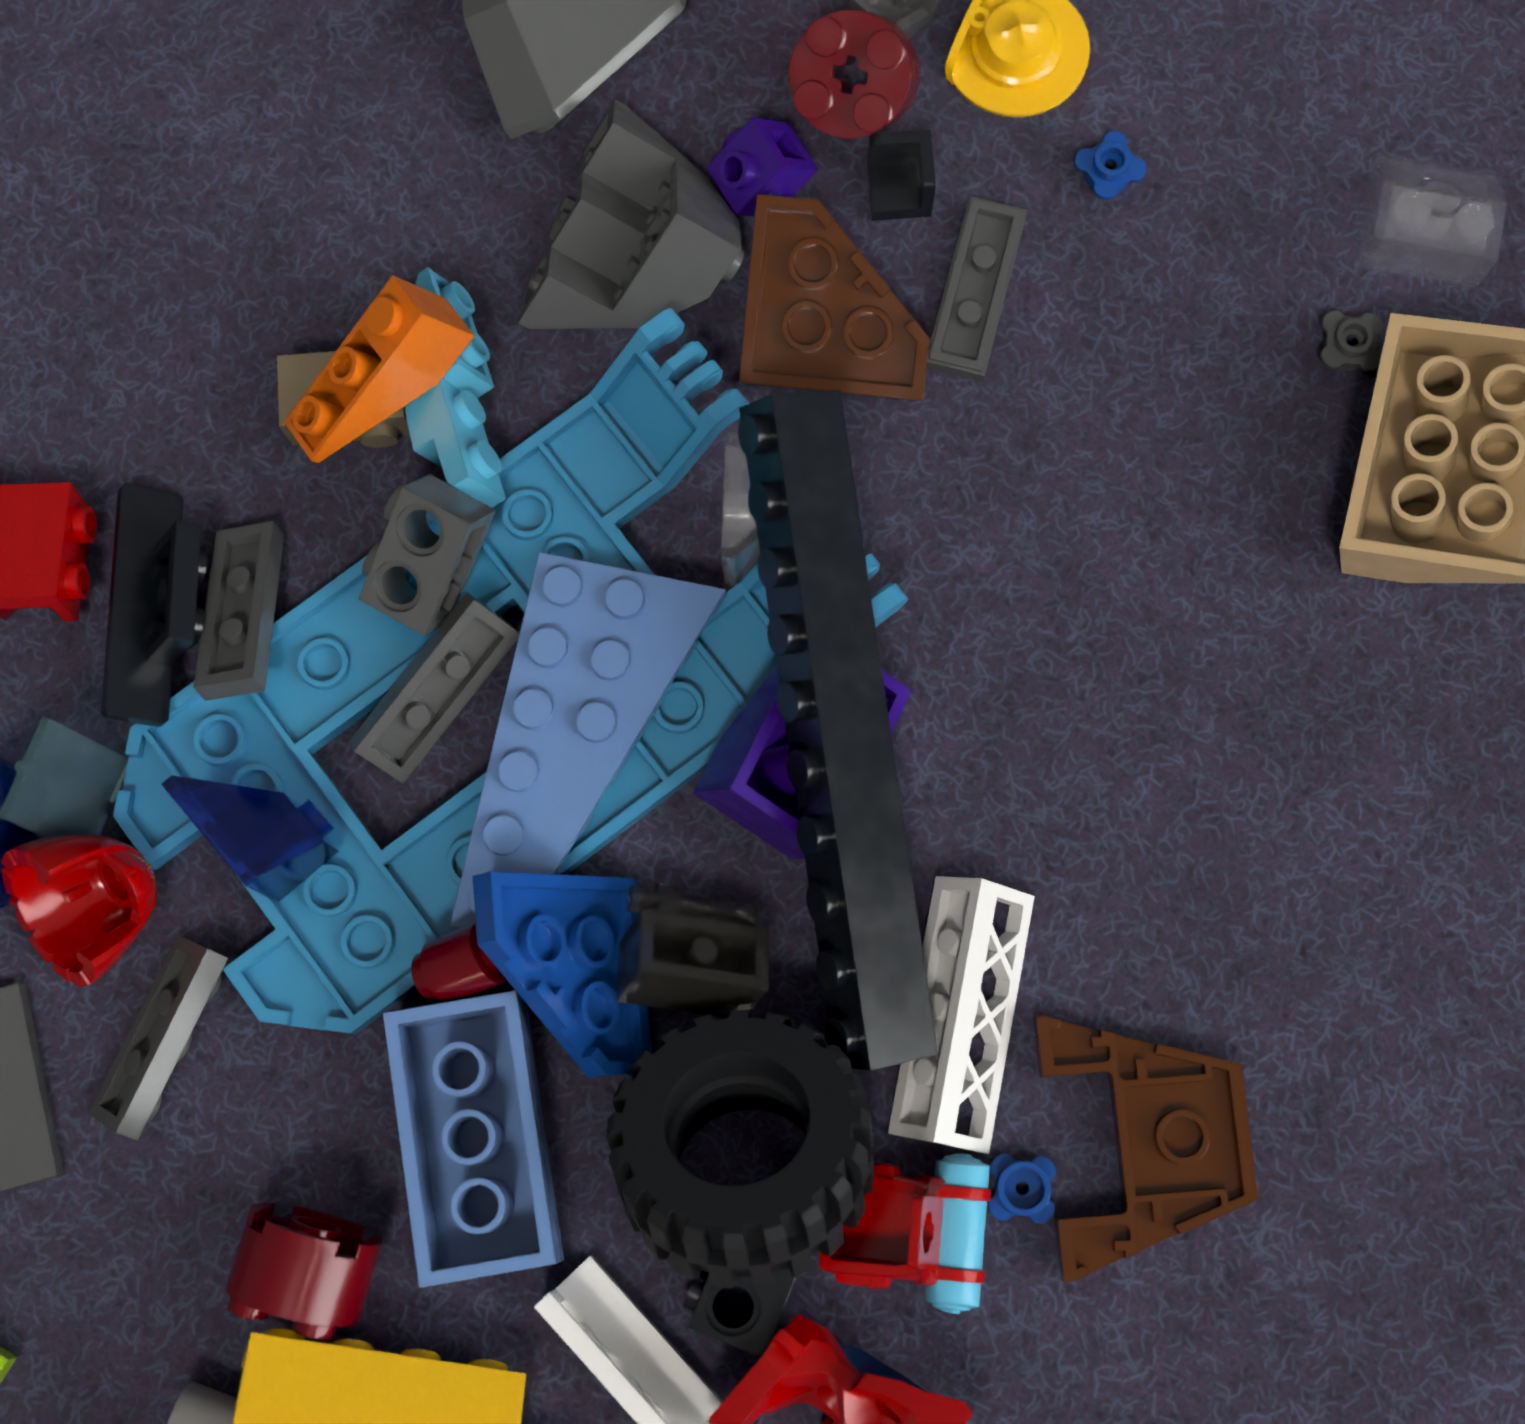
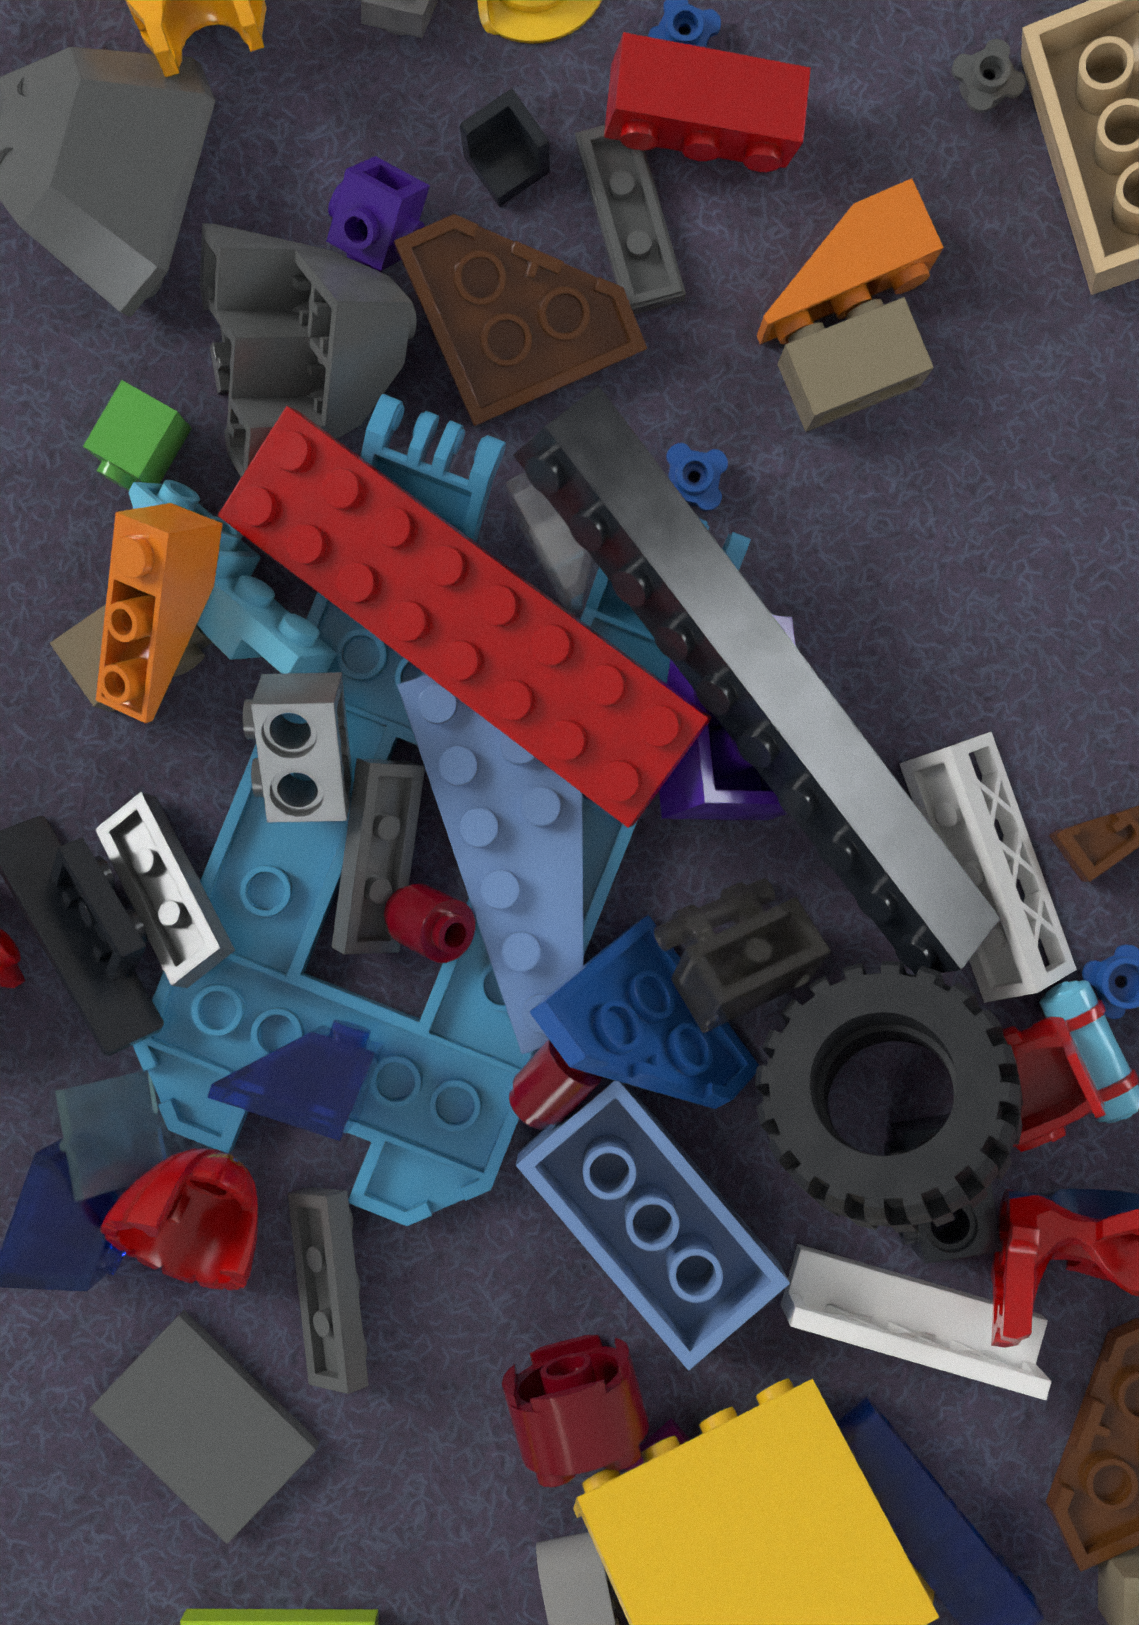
camera: 30 degrees left, 10 degrees up
dark red brick [789,10,920,139] -> none
none -> bright green brick [83,380,192,491]
none -> red plate [217,406,712,828]
none -> dark red brick [384,884,475,963]
none -> red brick [604,32,811,172]
none -> blue plate [666,443,728,512]
none -> orange slope [757,178,944,345]
none -> dark tan brick [778,297,934,432]

